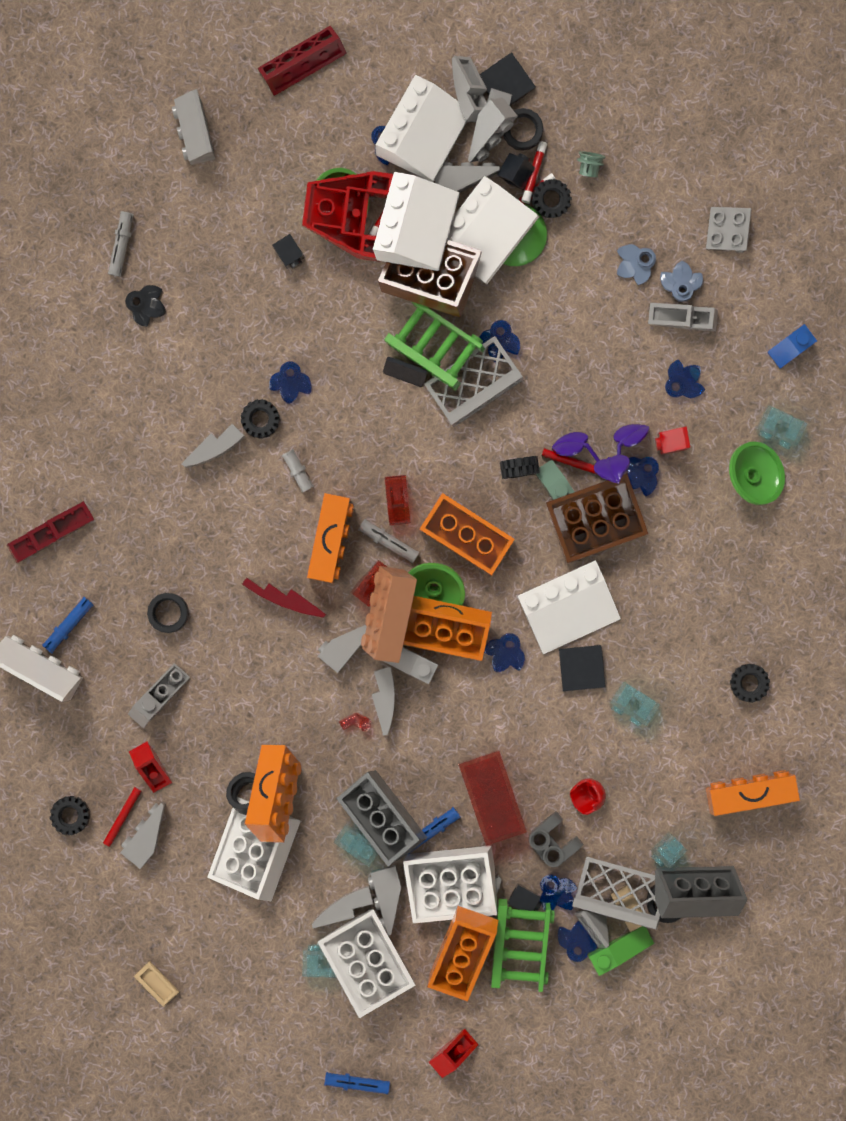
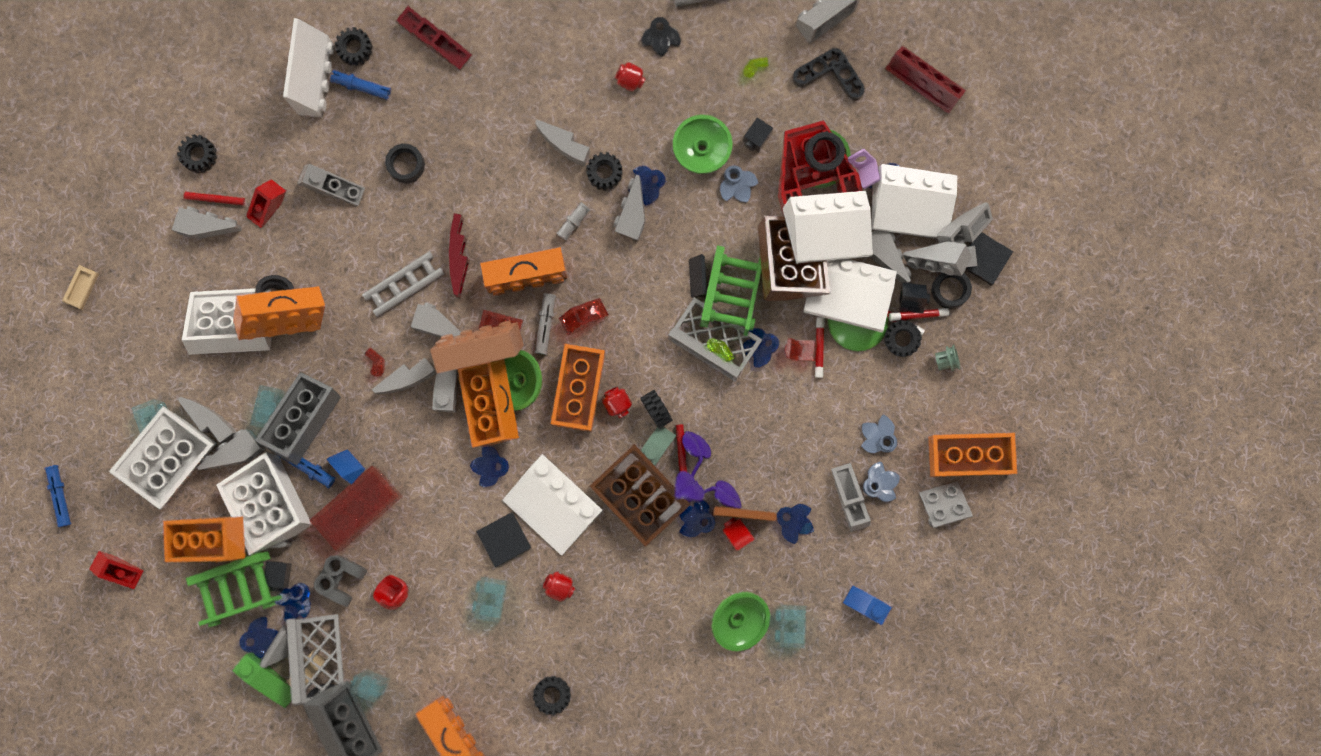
camera: 60 degrees right, 5 degrees down
none -> blue slope [326,449,365,484]
none -> black tyre [335,27,373,66]
none -> light grey bar [362,251,444,317]
none -> red head [543,572,575,602]
none -> red head [602,387,632,418]
none -> light grey slope [613,175,646,241]
none -> red head [615,62,645,92]
none -> bright green dish [673,115,732,174]
none -> clear neon green arm [706,338,734,362]
none -> dark orange tile [712,507,777,521]
none -> sand blue plate [720,166,758,203]
none -> clear neon green arm [743,57,769,78]
none -> clear red bracket [784,338,817,362]
none -> black beam [792,48,865,100]
none -> black tyre [804,132,845,172]
none -> red bar [815,317,825,378]
none -> lavender bracket [847,149,881,189]
none -> orange brick [928,433,1017,477]

